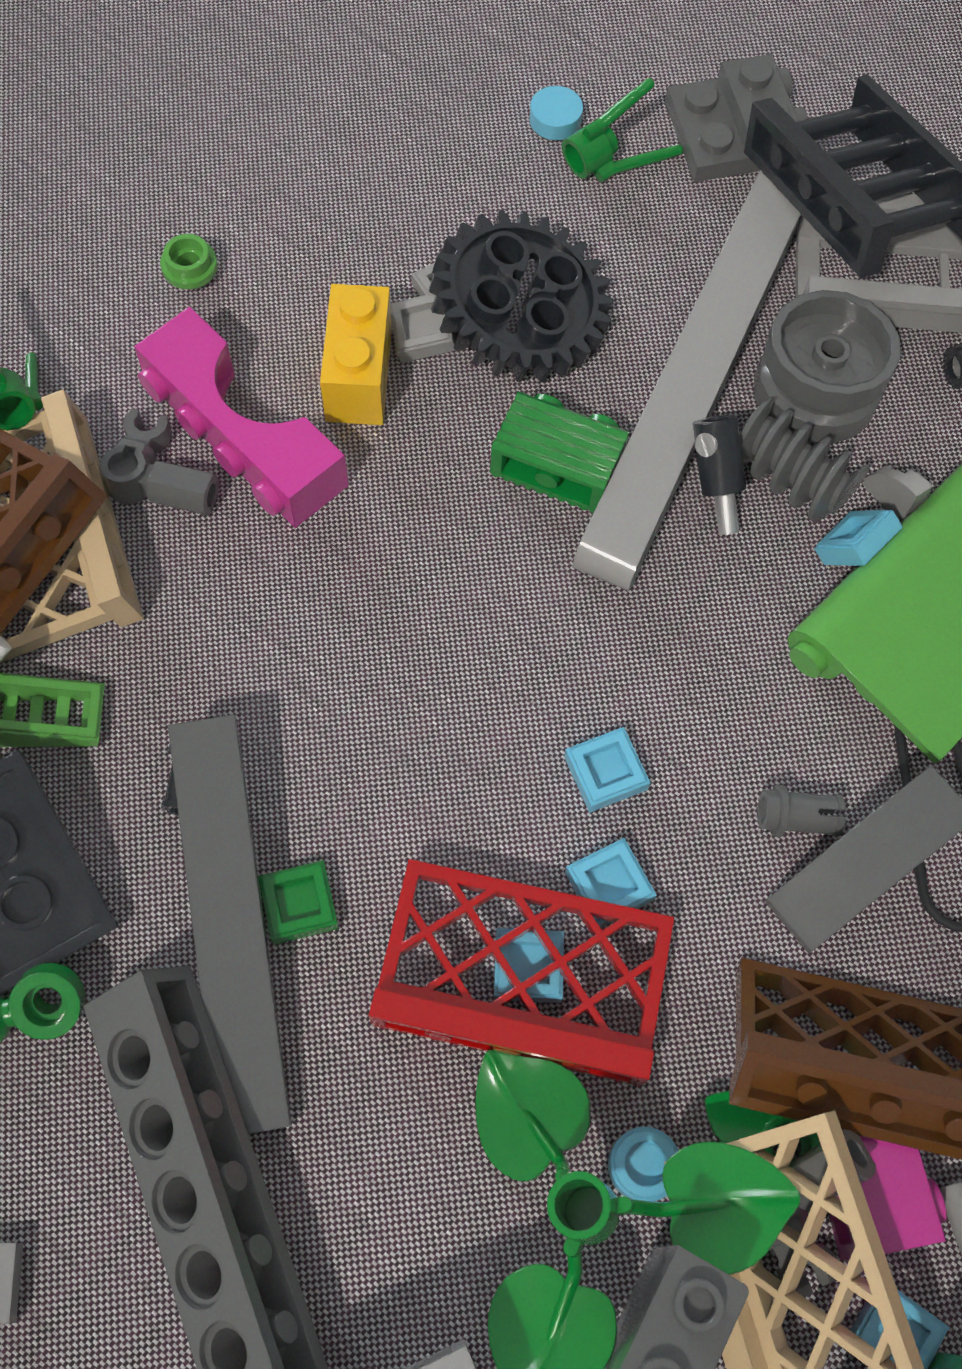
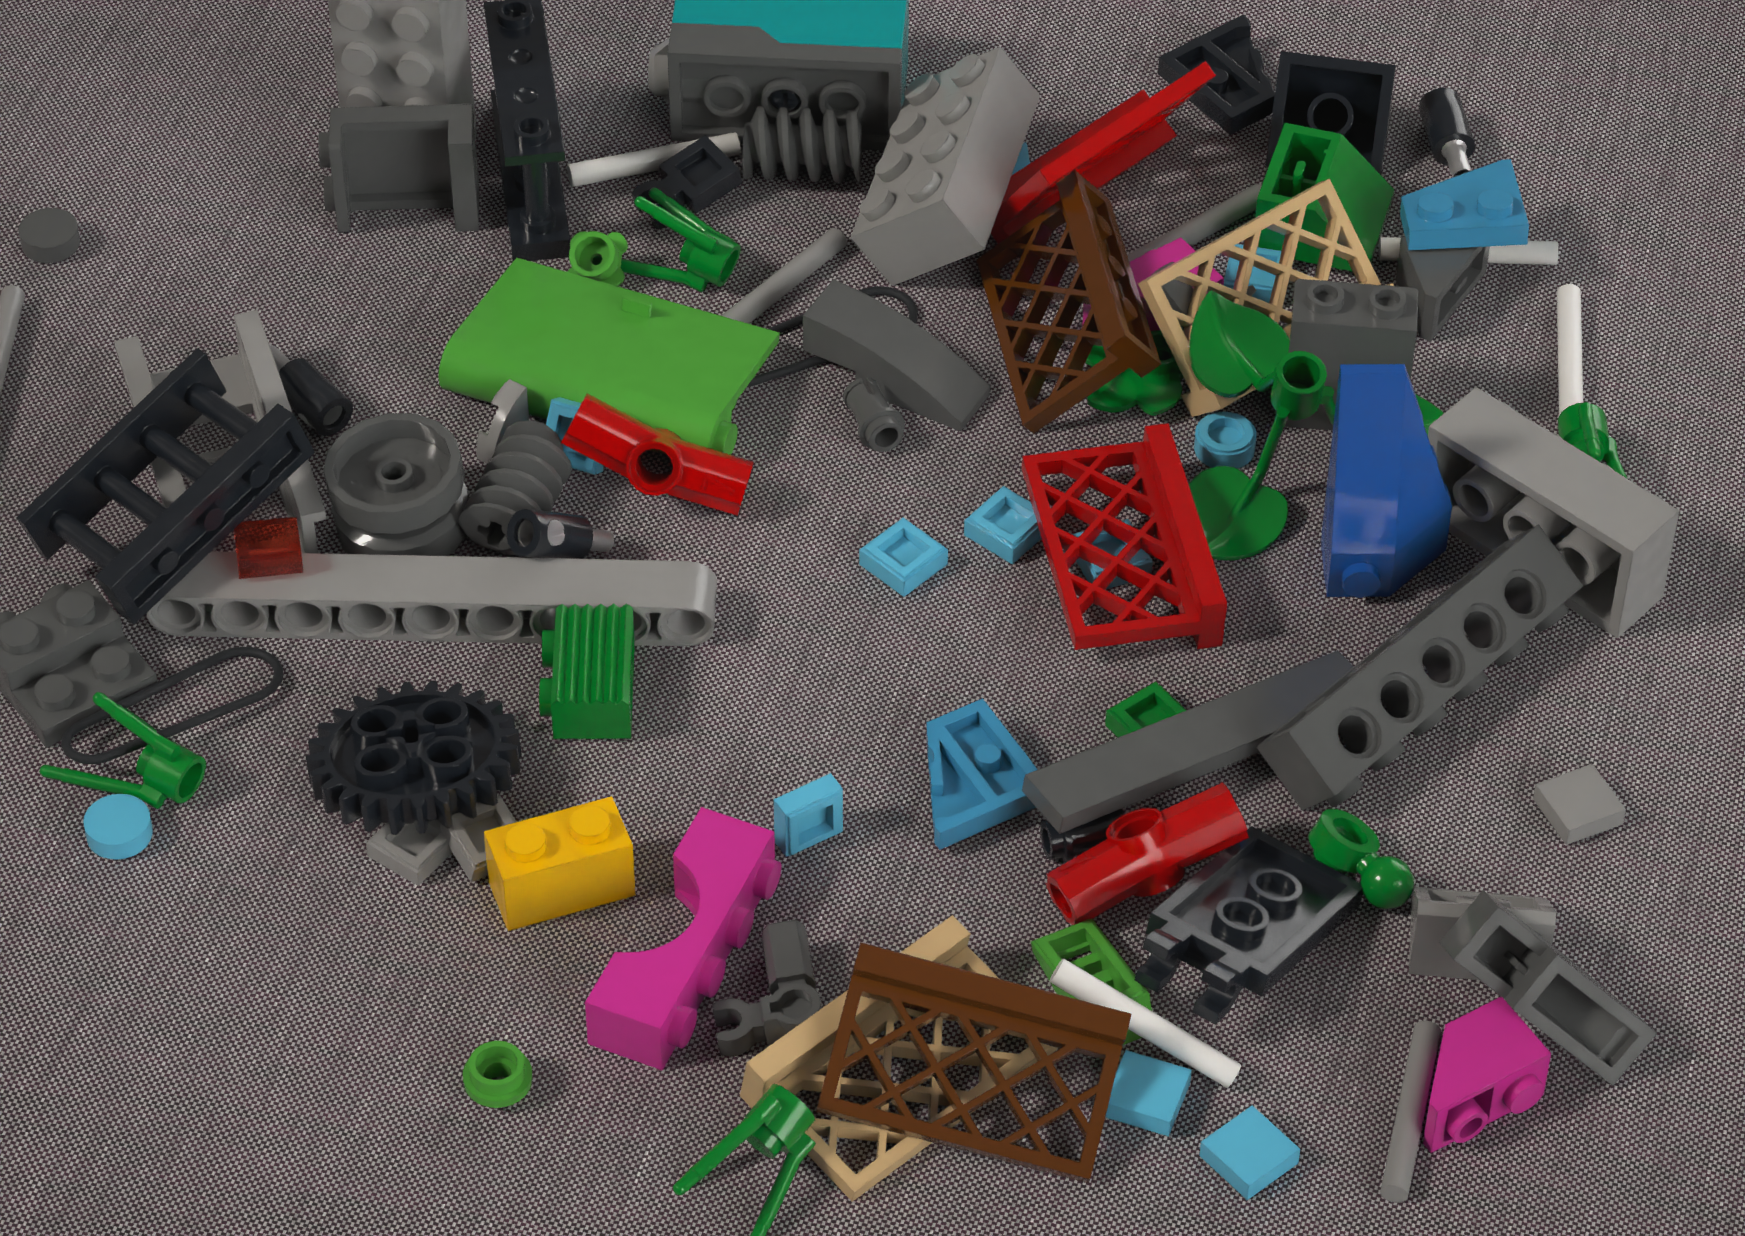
camera: 110 degrees left, 20 degrees down
none -> black piece [61,647,283,764]
none -> clear red tile [234,517,303,579]
none -> red piece [561,393,754,516]
none -> medium azure tile [773,773,843,857]
none -> dark azure wing [926,698,1038,850]
none -> red piece [1045,782,1249,925]
none -> blue wedge [1321,364,1452,598]

